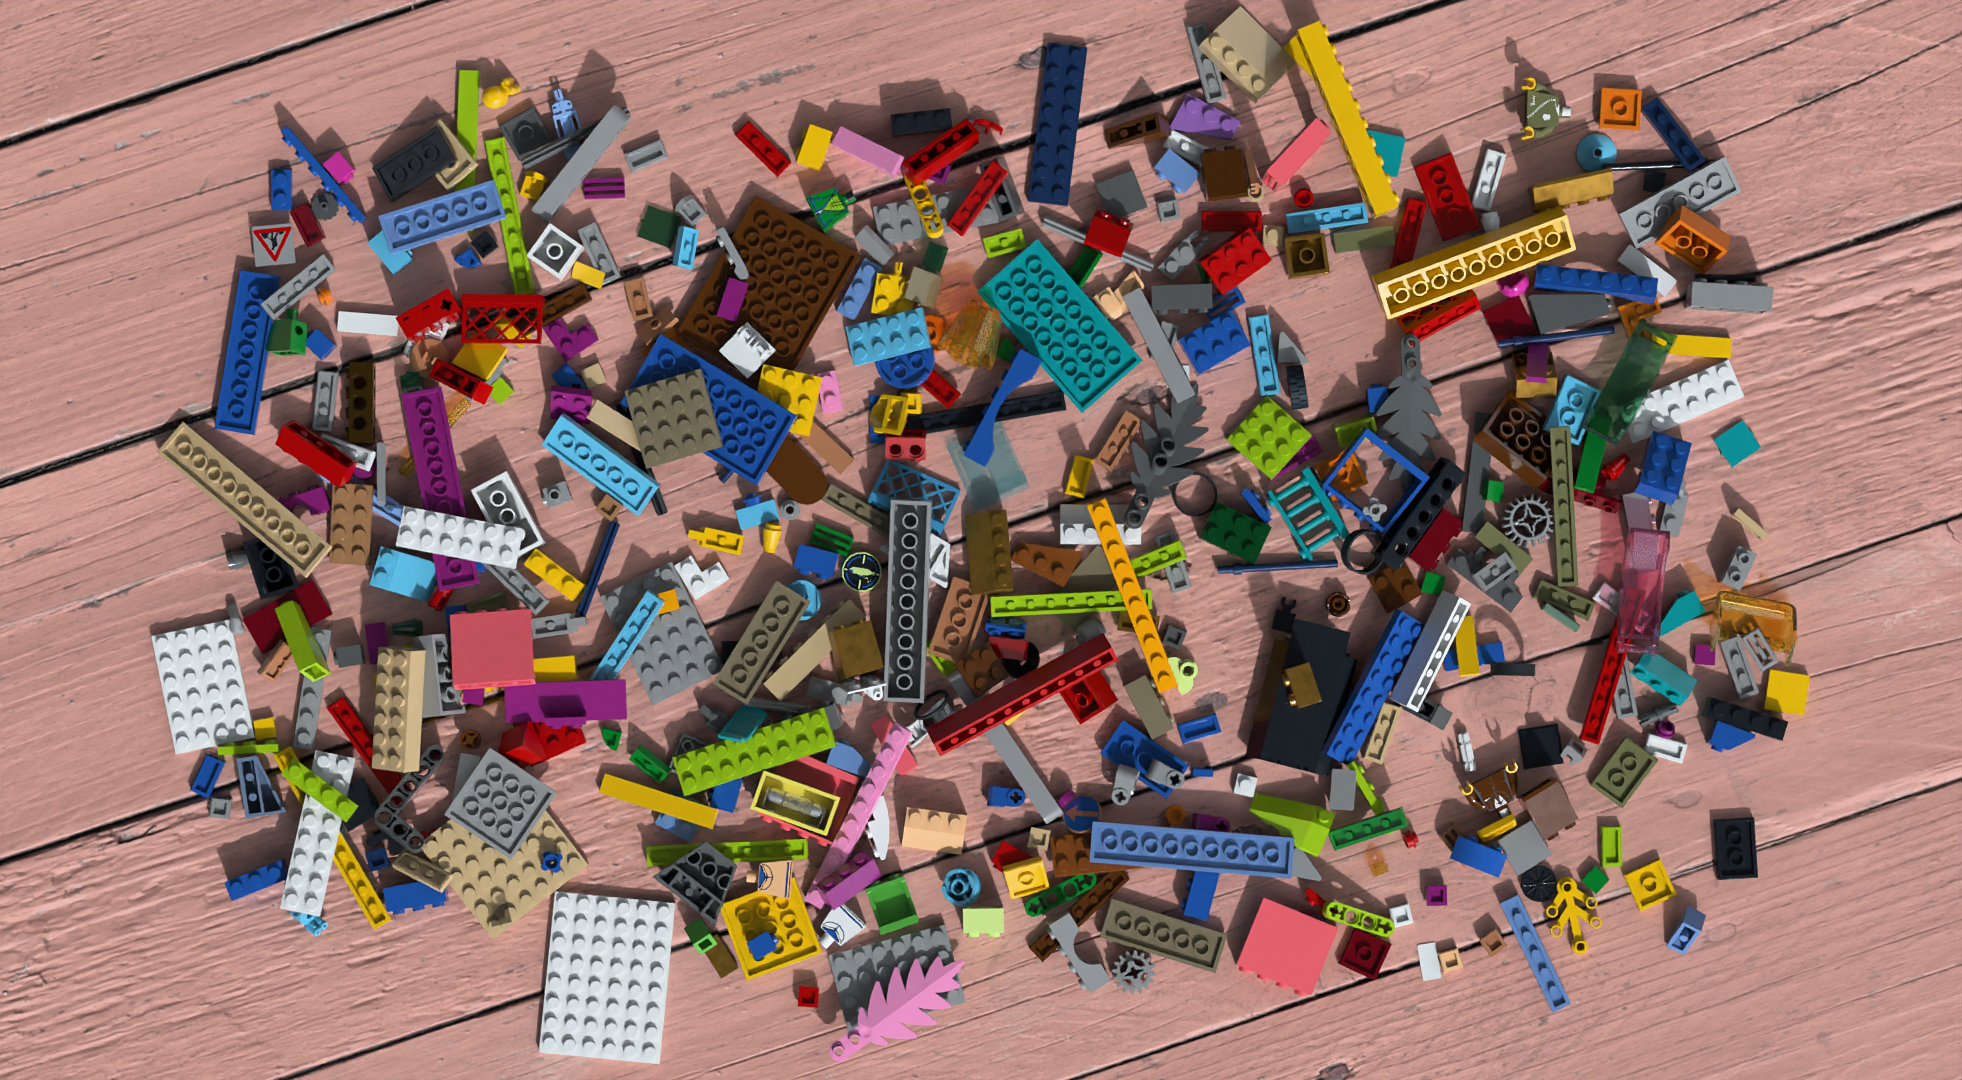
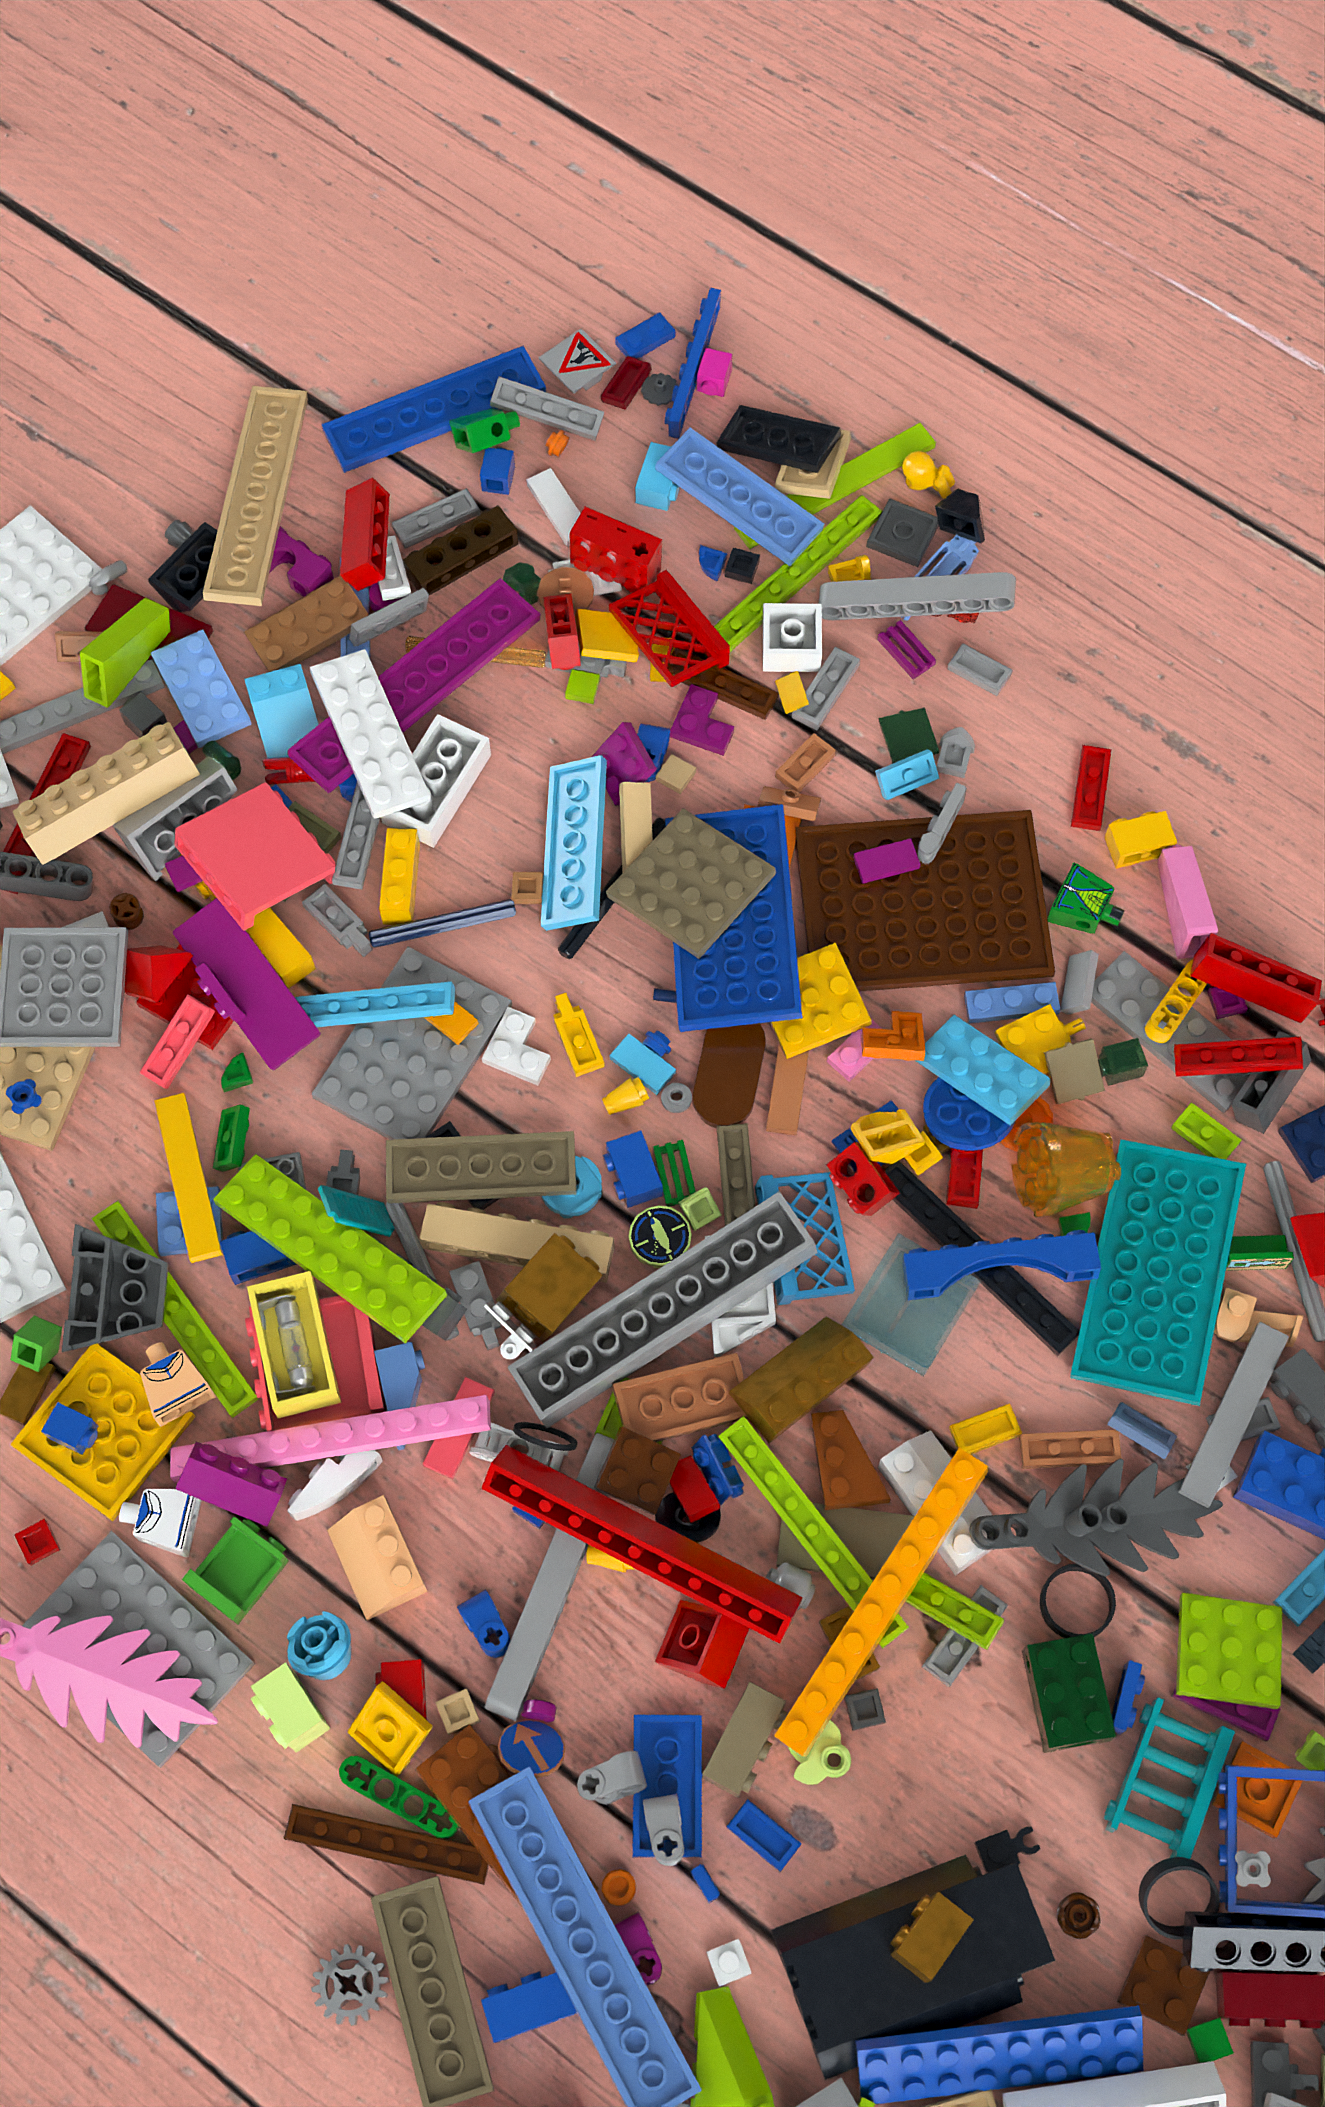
camera: 60 degrees right, 20 degrees down
dark grey axle [521,107,630,169] -> none
light grey brick [541,481,573,509] -> none
white hinge [719,322,776,379] -> none
black brick [890,108,952,137] -> none
light grey arch [1046,910,1111,993] -> none
dark blue bar [1217,559,1338,575] -> none
none -> coral tile [139,994,215,1089]
none -> light blue plate [151,629,252,748]
none -> yellowish green tile [678,1187,722,1231]
none -> orange plate [861,1011,925,1061]
none -> black slope [935,488,985,543]
none -> sand blue tile [1107,1402,1177,1460]

